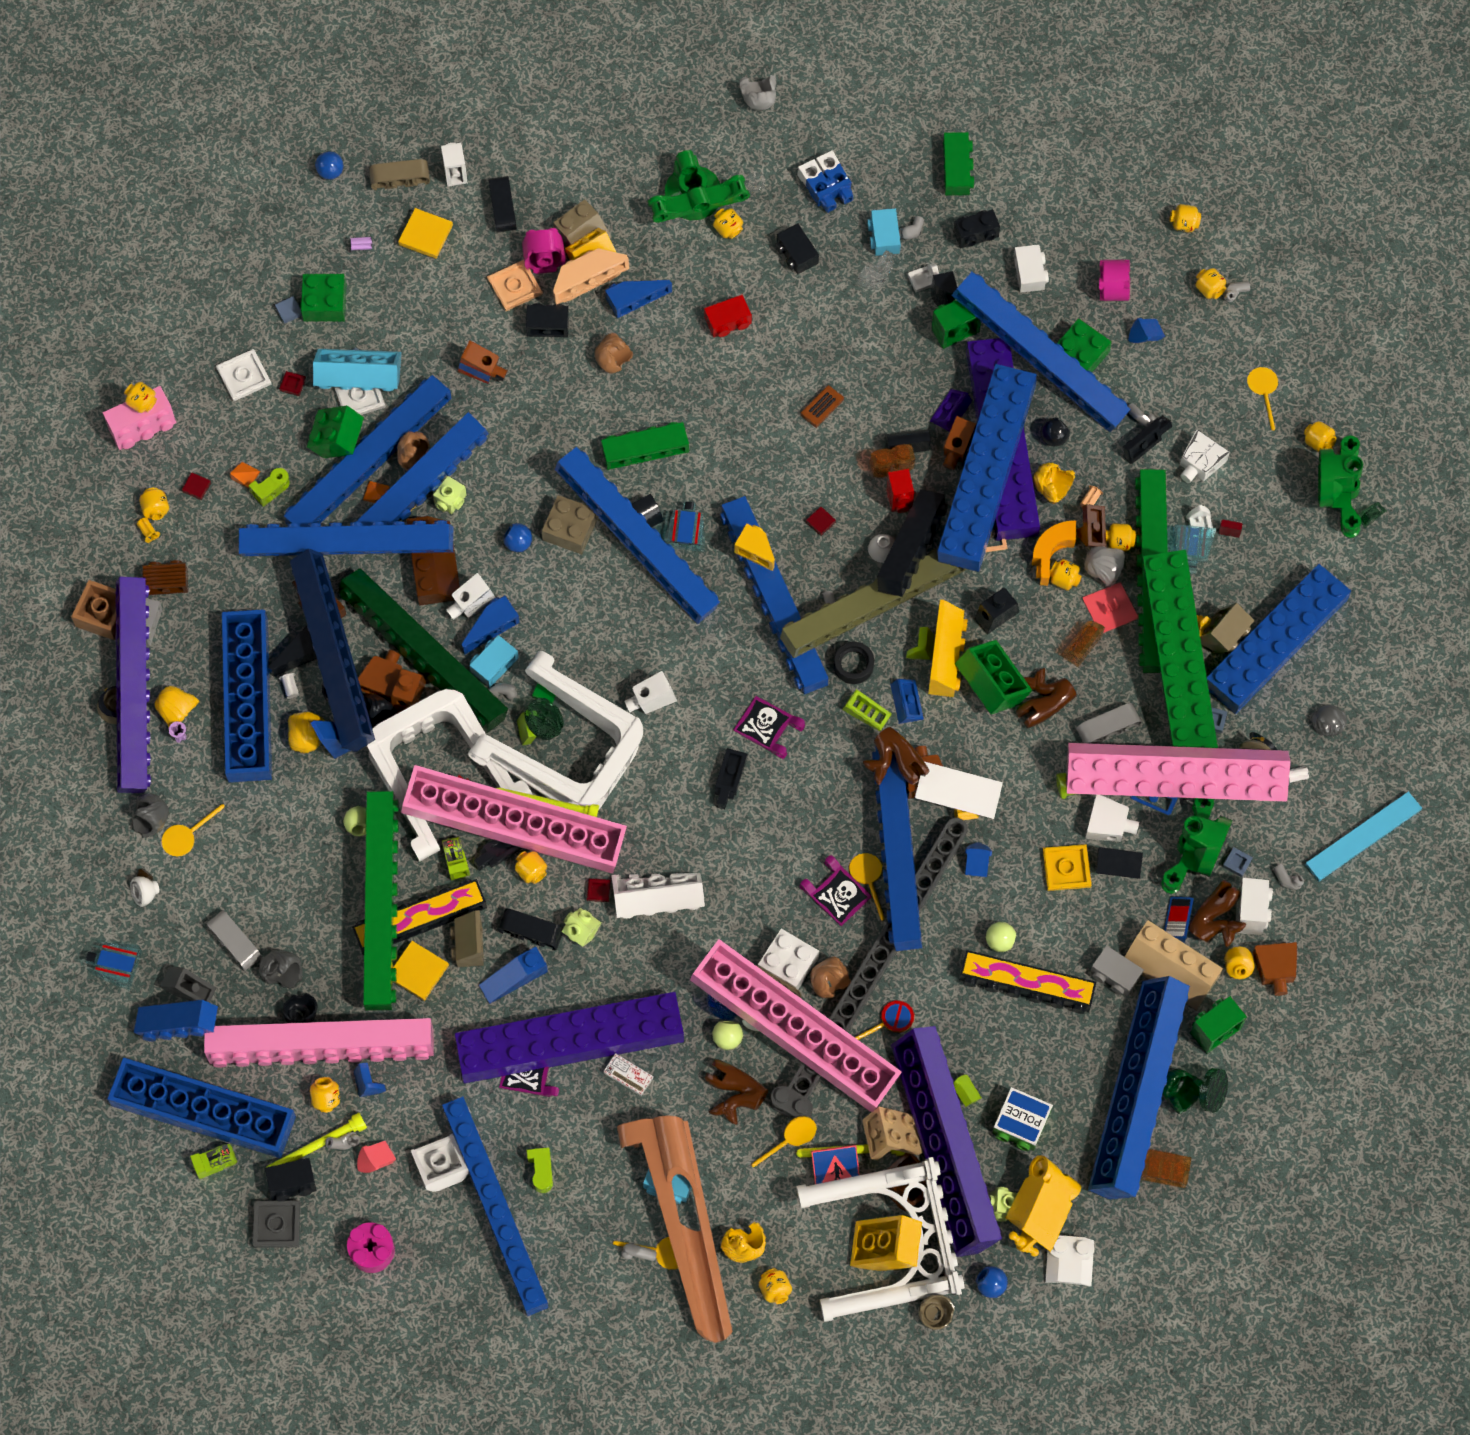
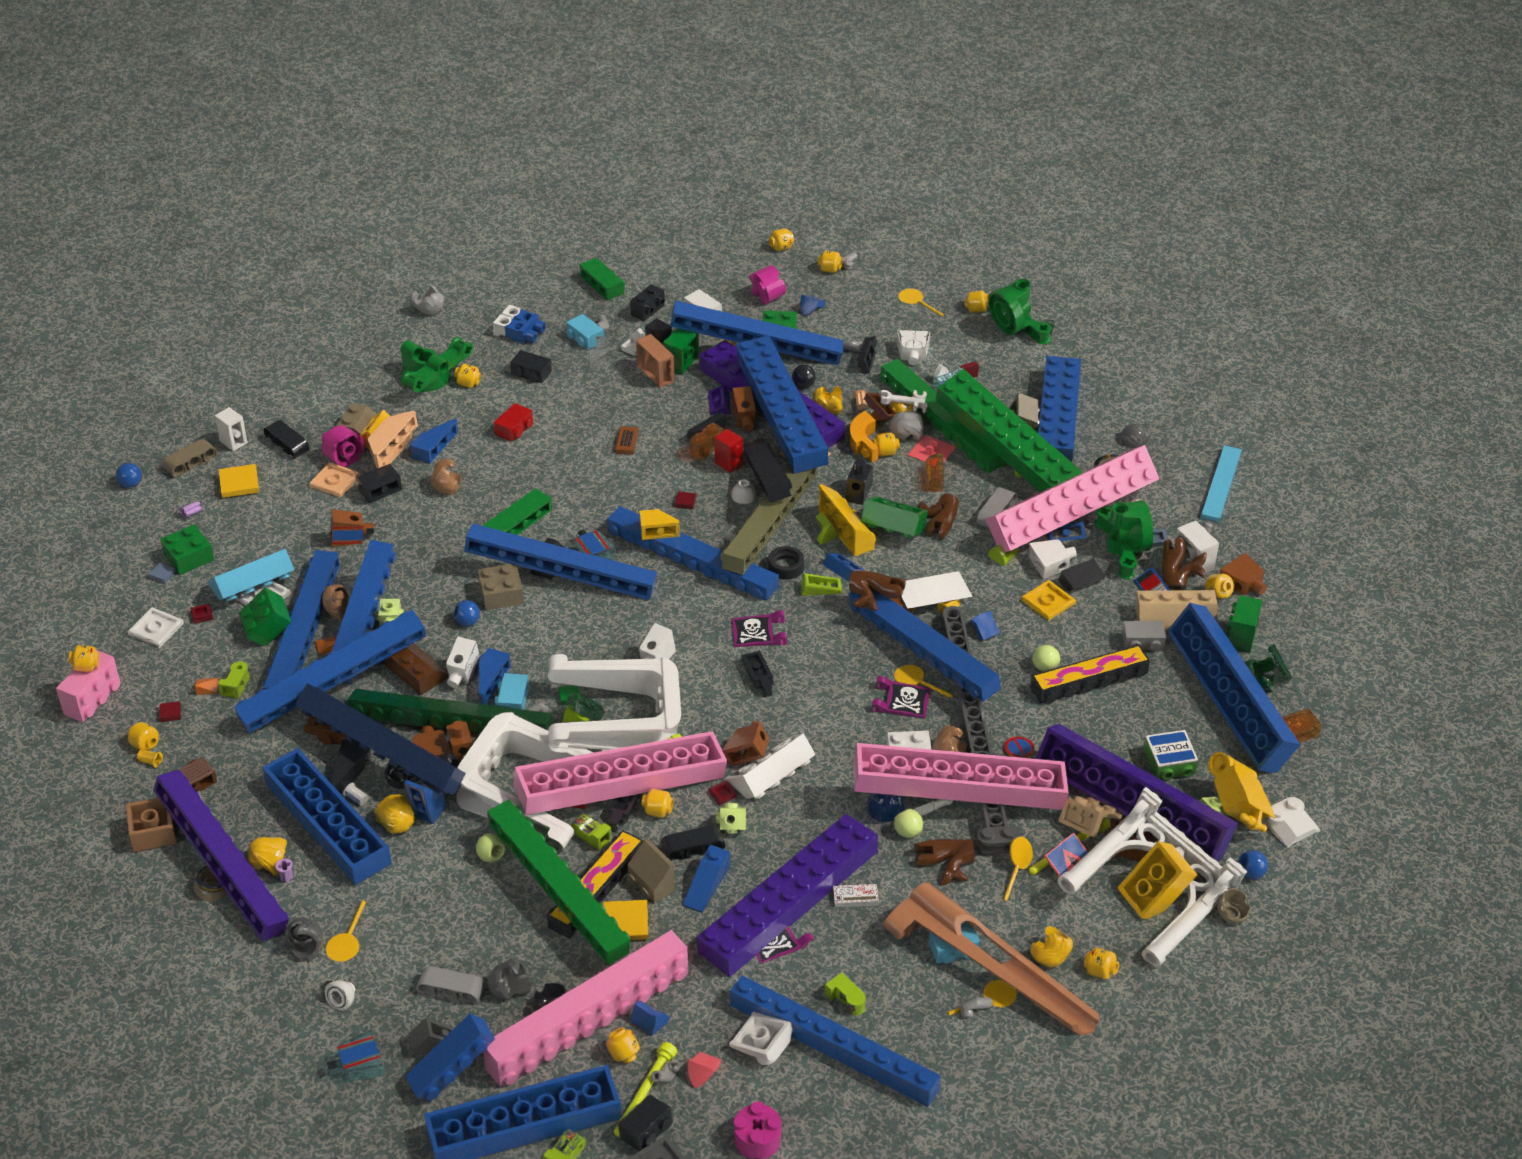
camera: 35 degrees left, 25 degrees down
none -> nougat window [636,334,674,388]
none -> dark orange torso [722,721,769,766]
none -> white bar [880,390,927,413]

